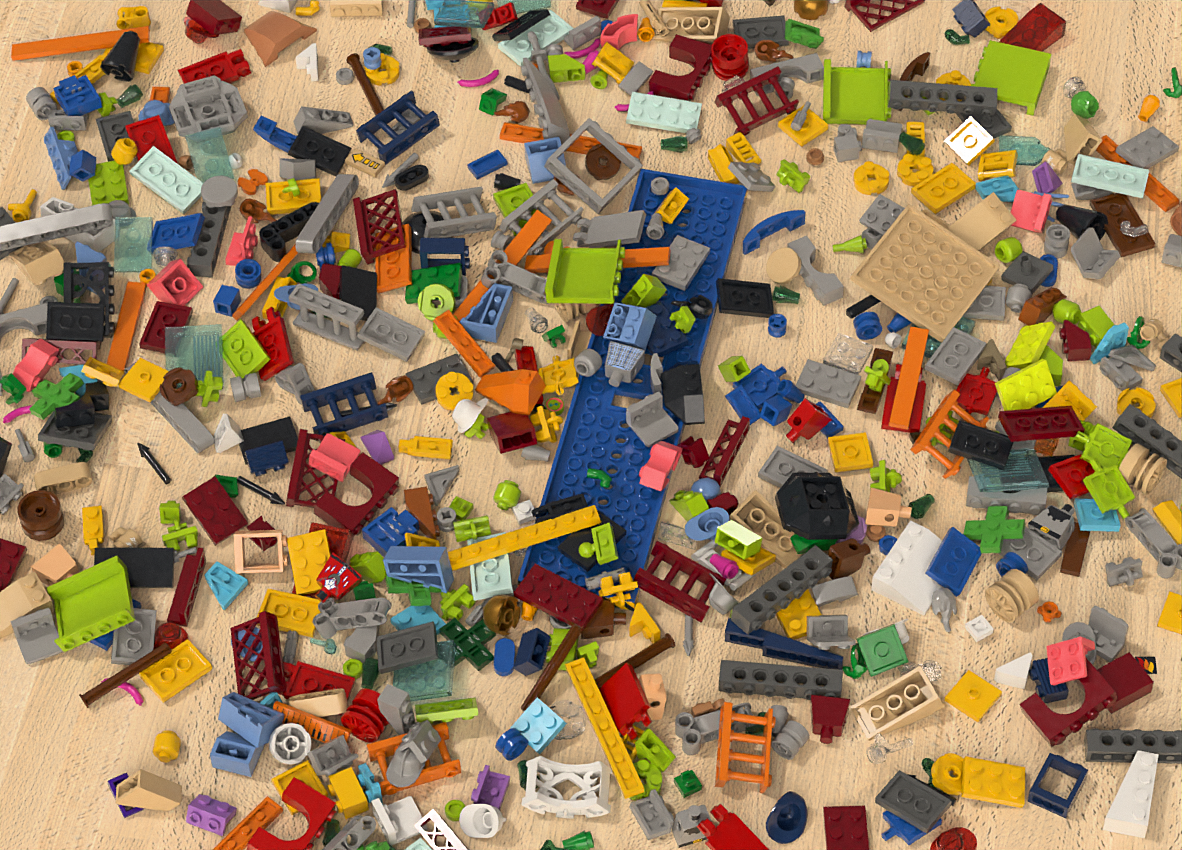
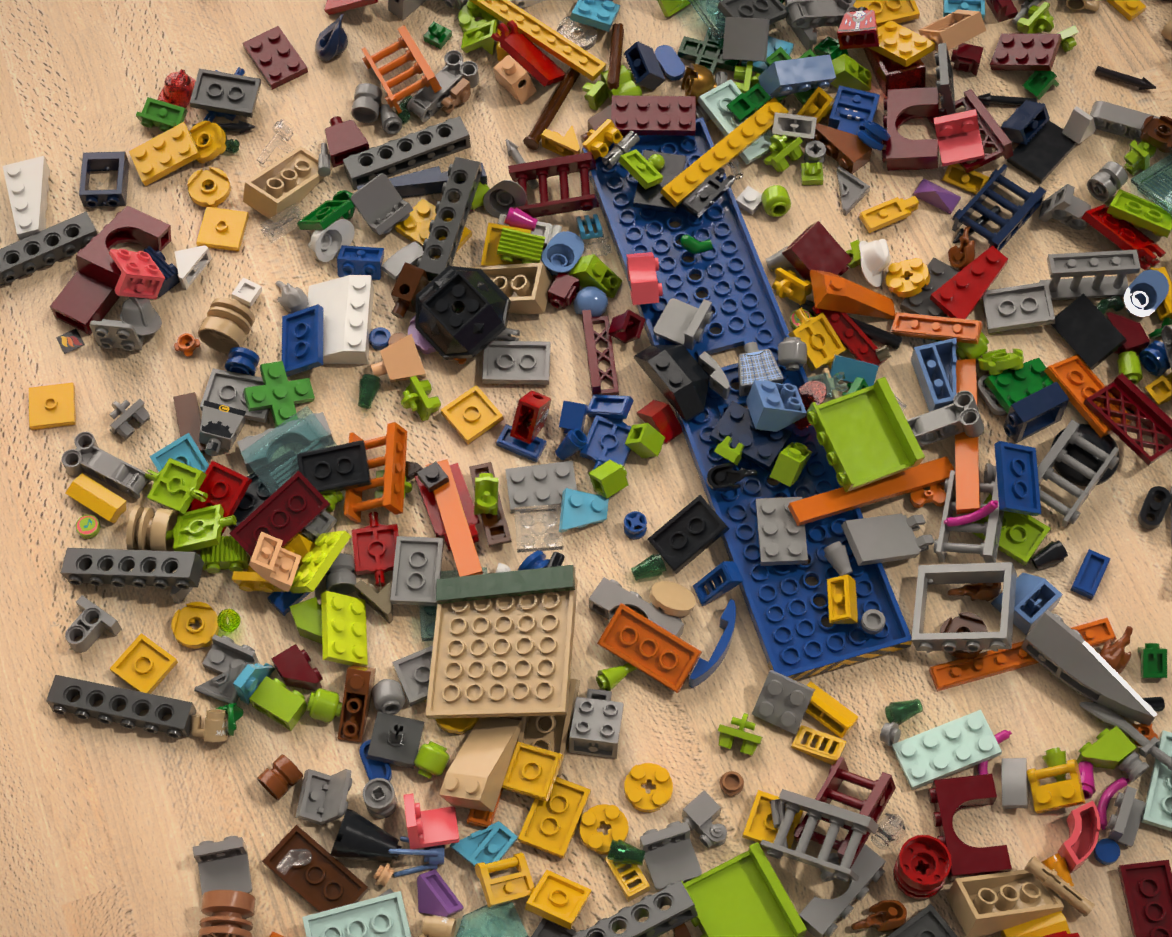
camera: 150 degrees right, 10 degrees up
none -> bright green bracket [136,97,188,132]
none -> yellow plate [187,167,231,208]
none -> clear neon green plate [217,609,240,632]
none -> light nougat slope [249,532,301,592]
none -> dark orange wheel [257,754,303,800]
none -> light grey axle [318,143,331,177]
none -> blue bracket [337,245,384,280]
none -> light nougat plate [373,863,394,887]
none -> plate [417,461,449,493]
none -> tile [436,565,575,604]
none -> yellow plate [502,741,564,802]
none -> medium azure wing [559,488,609,533]
none -> dark azure tile [576,214,603,240]
none -> lime brick [589,460,629,498]
none -> orange tile [597,603,702,693]
none -> red slope [637,400,683,444]
none -> blue slope [693,561,743,606]
none -> light grey slope [722,17,770,62]
none -> green slope [726,83,771,122]
none -> light grey fence [761,789,879,882]
none -> white slope [772,112,817,139]
none -> clear light blue plate [806,372,848,402]
none -> dark azure tile [830,354,879,386]
none -> blue wheel [856,120,891,151]
none -> red wing [930,245,1008,319]
none -> dark grey plate [935,43,956,115]
none -> dark pink piece [943,500,998,527]
none -> blue plate [994,441,1041,516]

